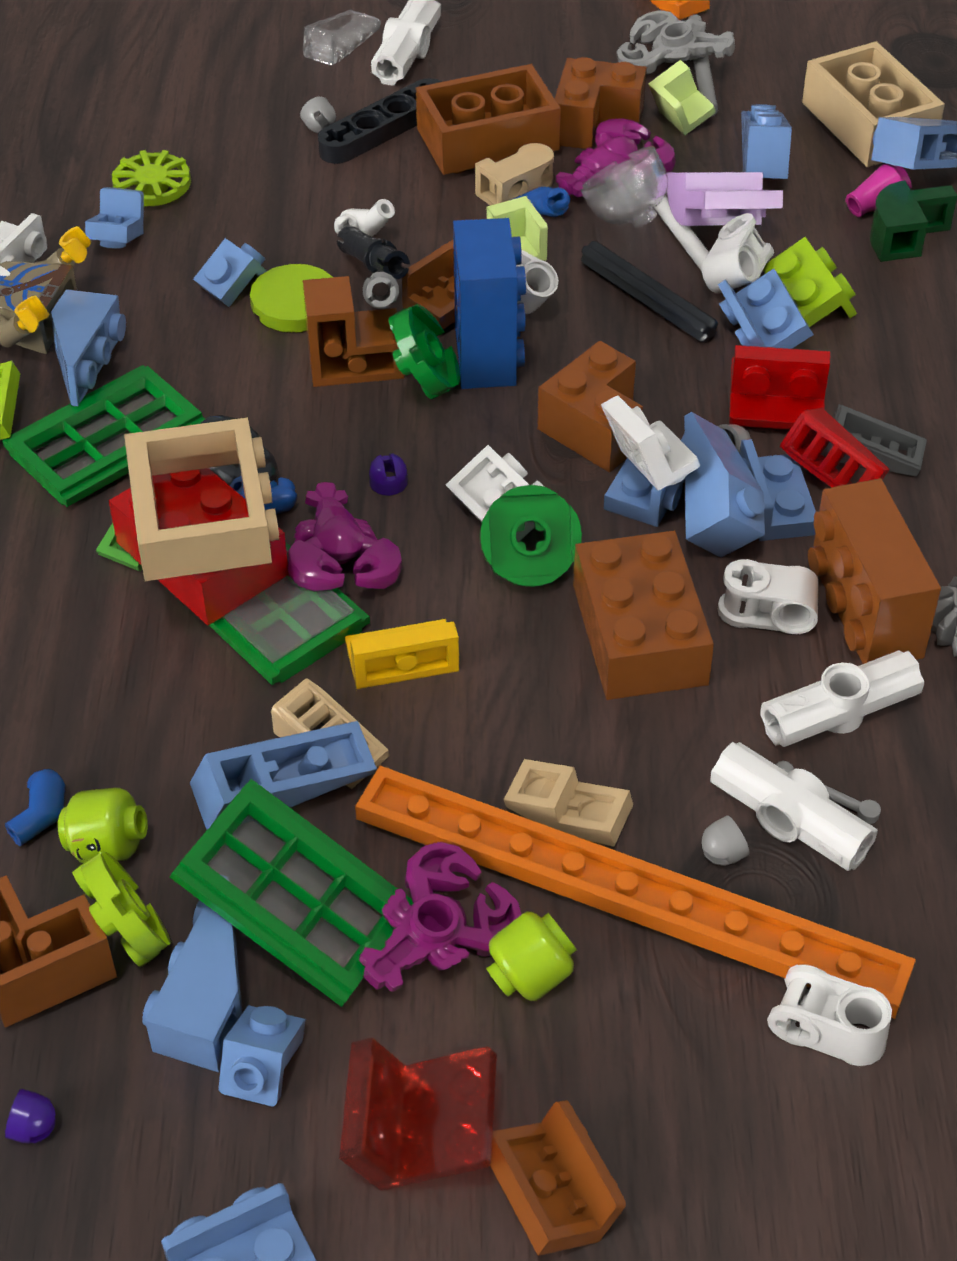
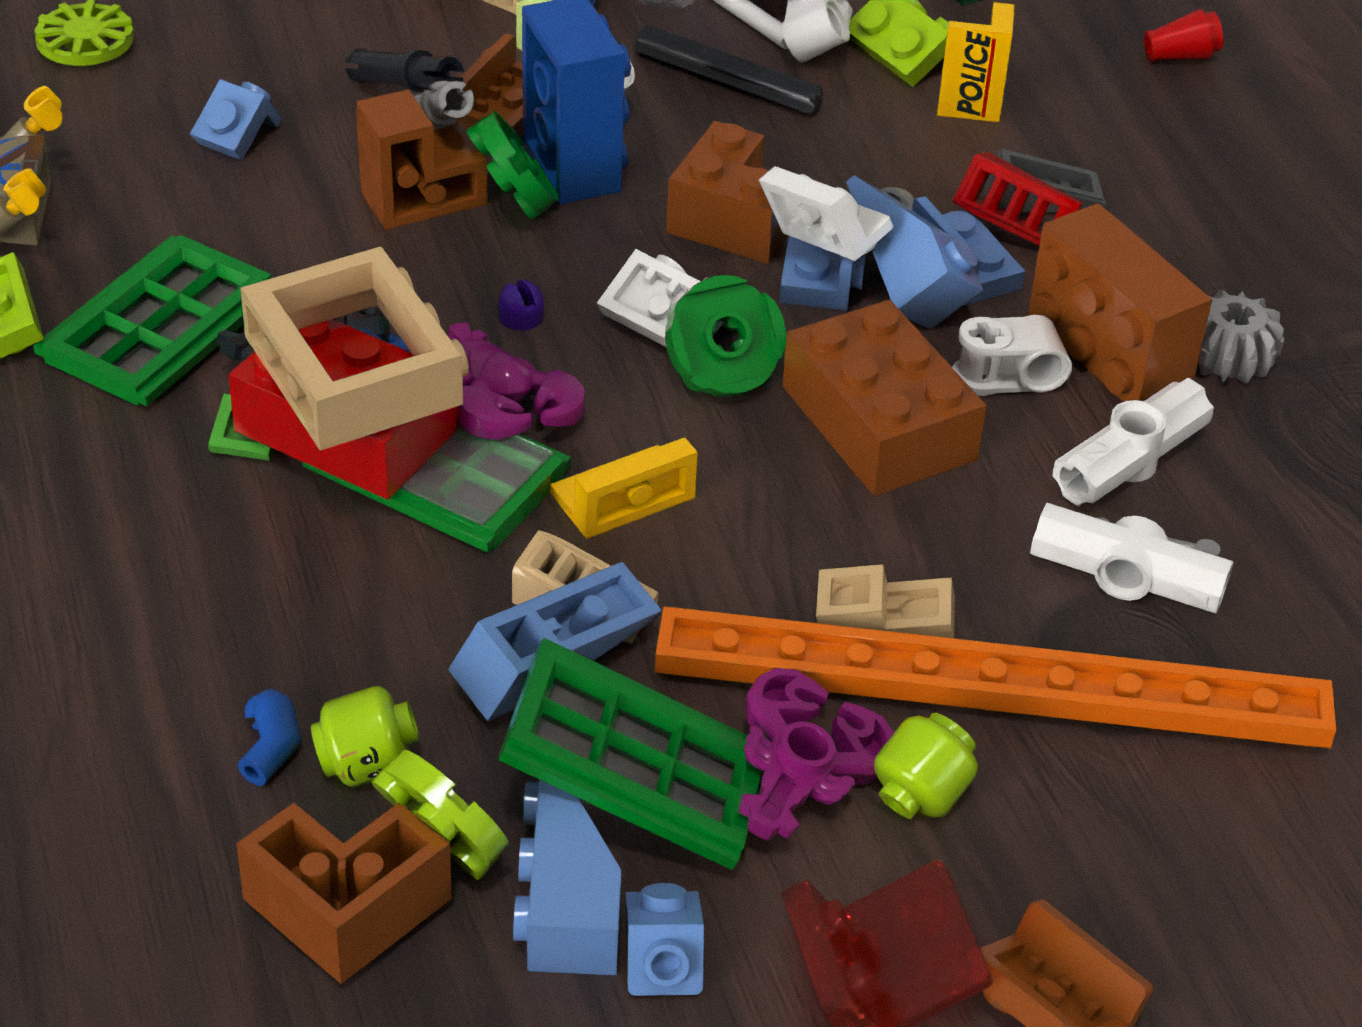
camera: 20 degrees left, 5 degrees down
medium blue slope [51,289,126,406] -> none
medium blue bracket [85,187,144,248] -> none
lime tile [250,264,333,332] -> none
white arm [334,199,395,237] -> none
light grey hinge [701,815,750,866] -> none
medium blue bracket [718,268,814,349] -> none
red bracket [729,345,830,429] -> none
white piece [767,964,892,1066] -> none
none -> yellow panel [937,2,1014,122]

